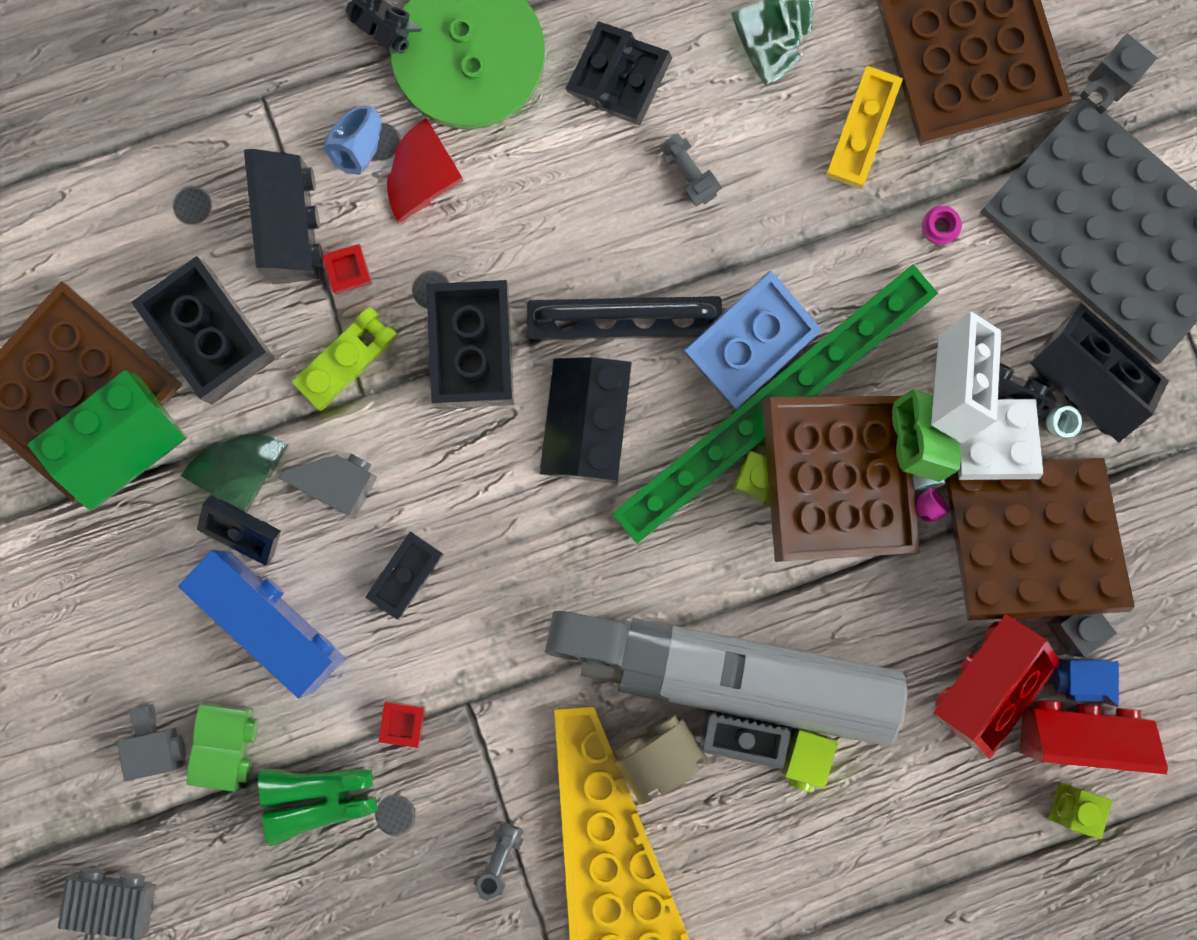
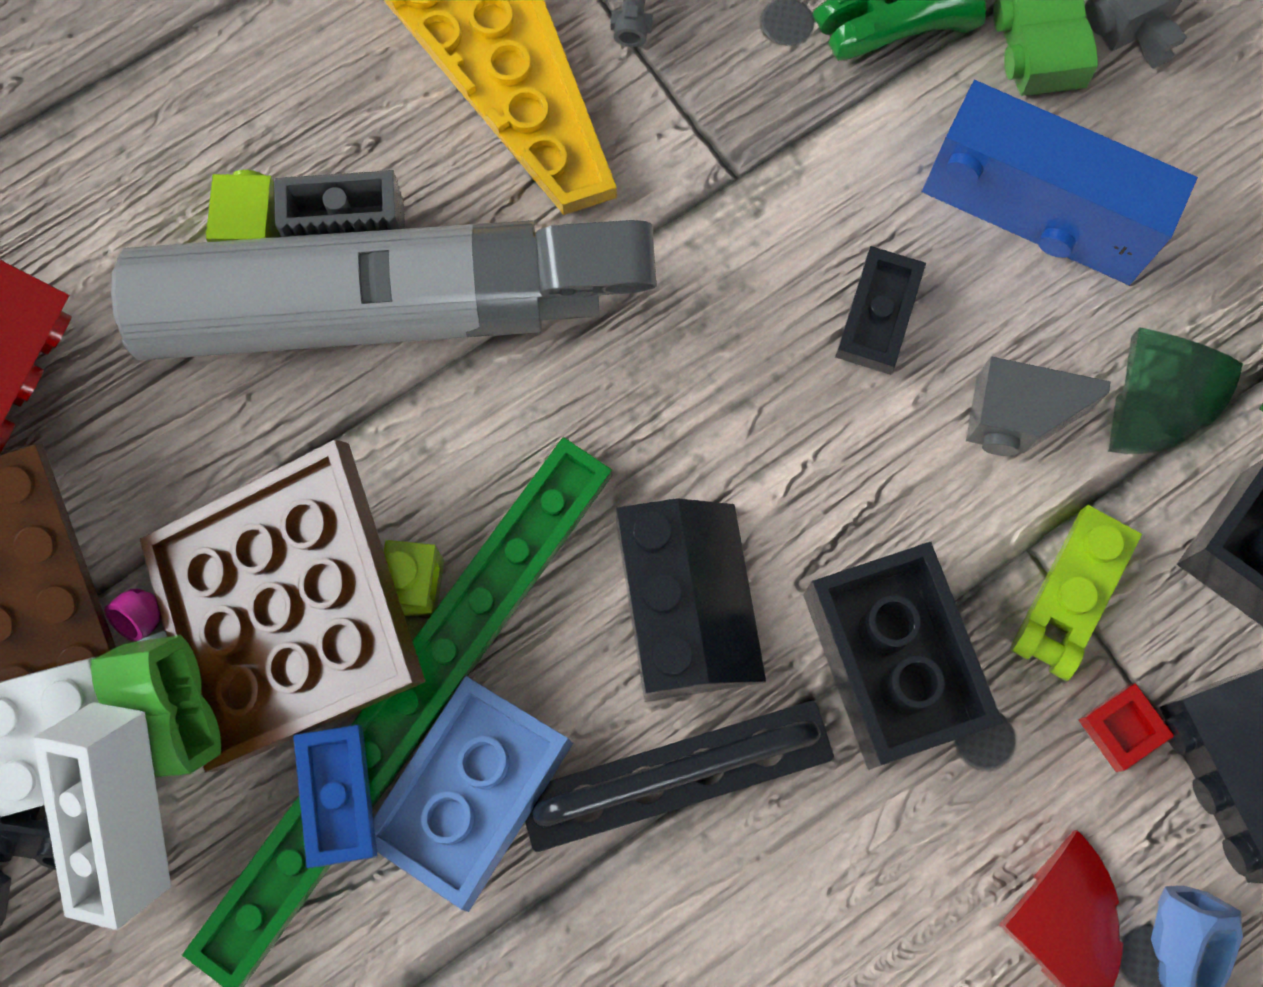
camera: 165 degrees right, 10 degrees down
black plate [197,494,281,566] -> none
red plate [378,701,426,748] -> none
dark tan brick [613,715,709,805] -> none
none -> blue plate [293,725,378,868]

